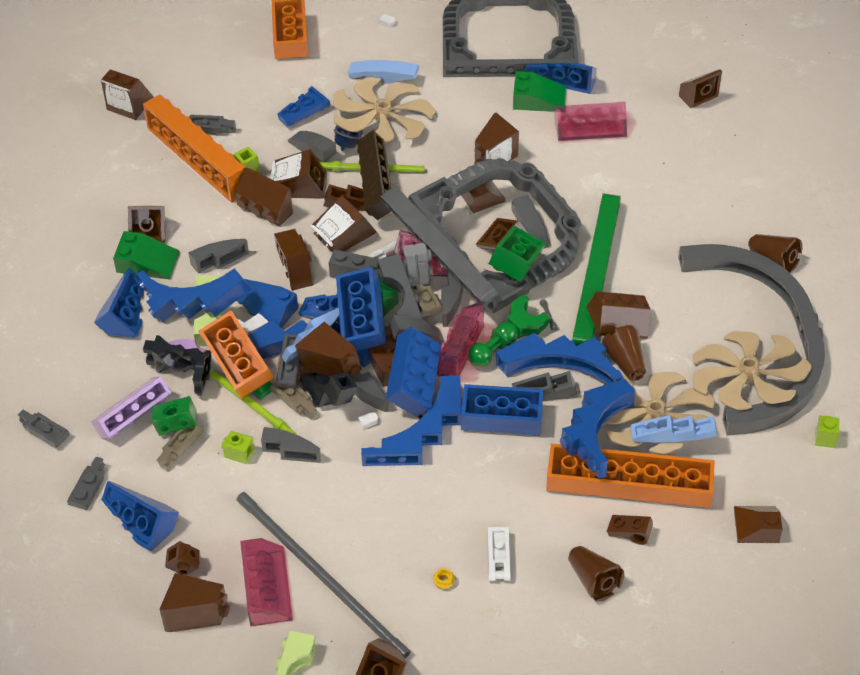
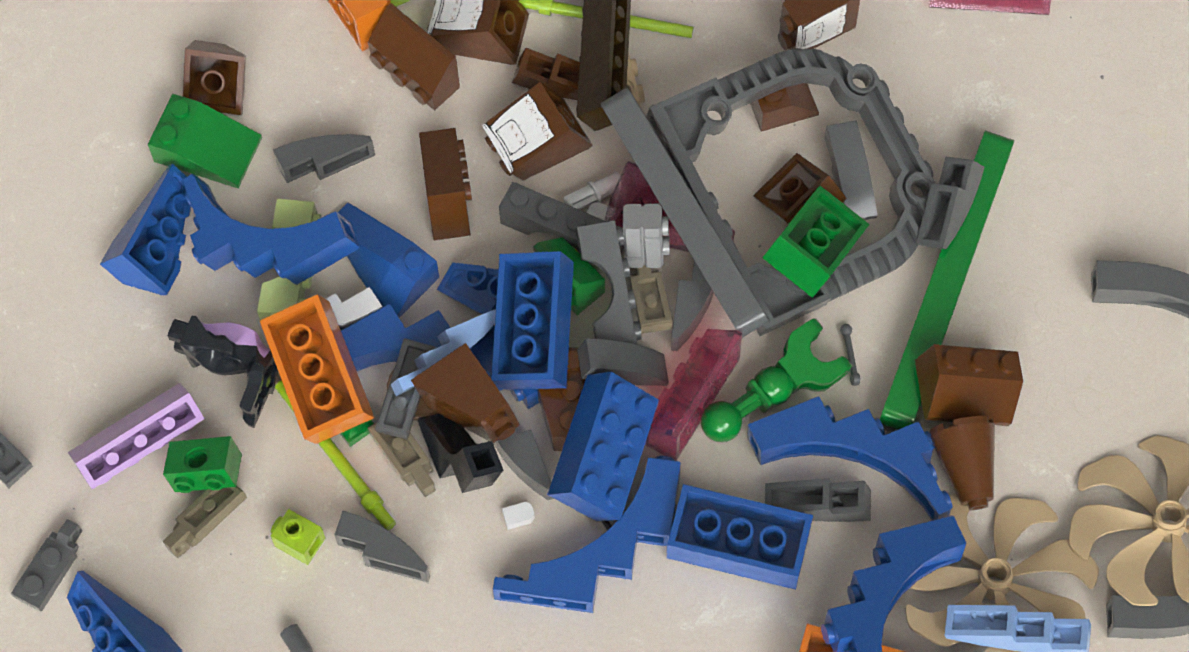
camera: 10 degrees right, 15 degrees up
none -> dark grey slope [916,157,985,250]

